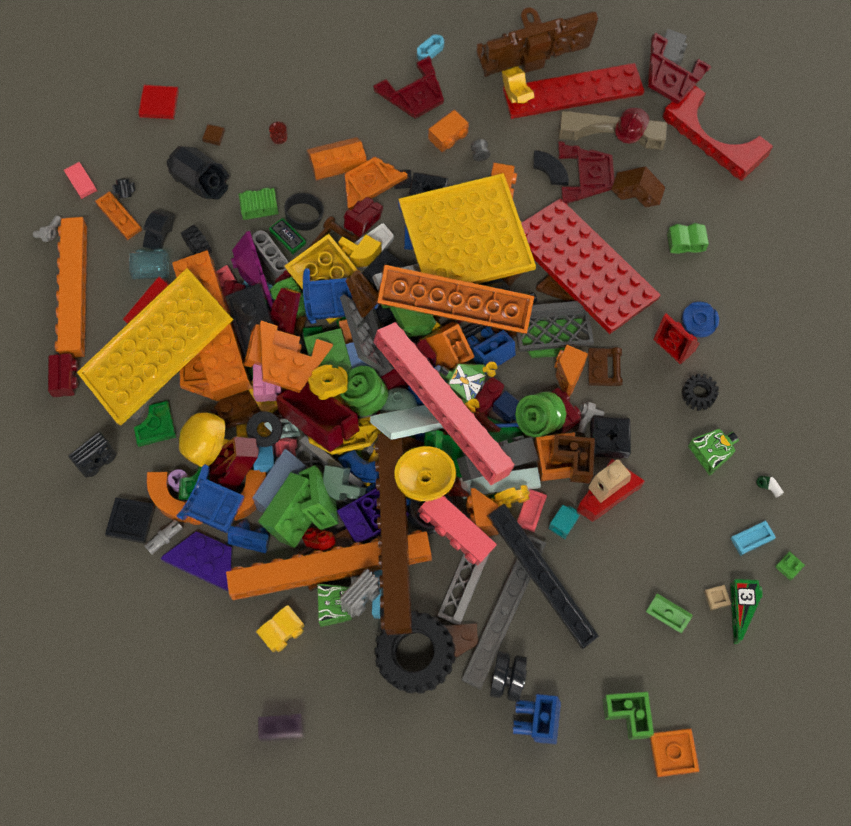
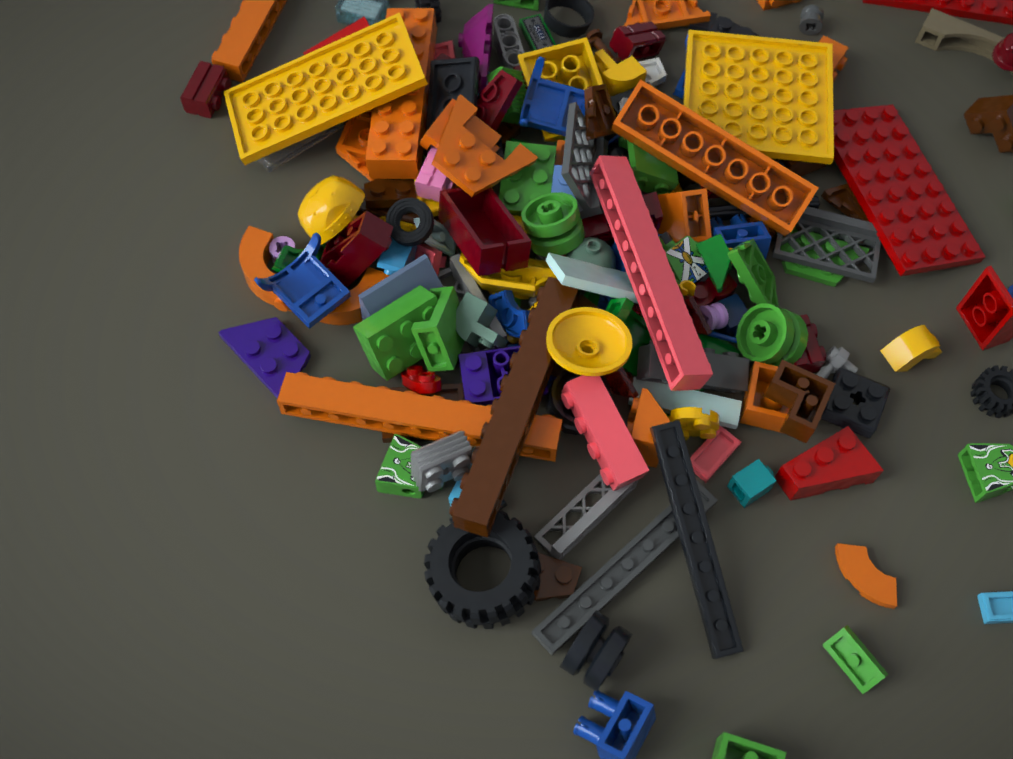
camera: 20 degrees right, 5 degrees down
black brick [68,432,116,478] -> none
black plate [105,497,155,544] -> none
green tile [133,401,176,447] -> none
light grey pin [144,519,183,555] -> none
blue tile [228,519,269,553] -> none
yellow brick [256,605,305,652] -> none
clear purple brick [258,714,304,742] -> none
yellow plate [308,365,348,400] -> none
black tile [533,150,569,186] -> none
orange slope [554,345,588,398] -> none
dark red wing [558,141,615,204] -> none
reddish brown plate [588,347,623,386] -> none
tan torso [588,459,631,503] -> none
tan tile [704,585,731,610] -> none
green slope [730,579,763,644] -> none
none -> lavender wheel [694,303,729,332]
none -> green slope [696,234,732,293]
none -> bright green wing [727,238,779,306]
none -> orange tile [835,543,897,609]
none -> yellow brick [880,325,942,372]

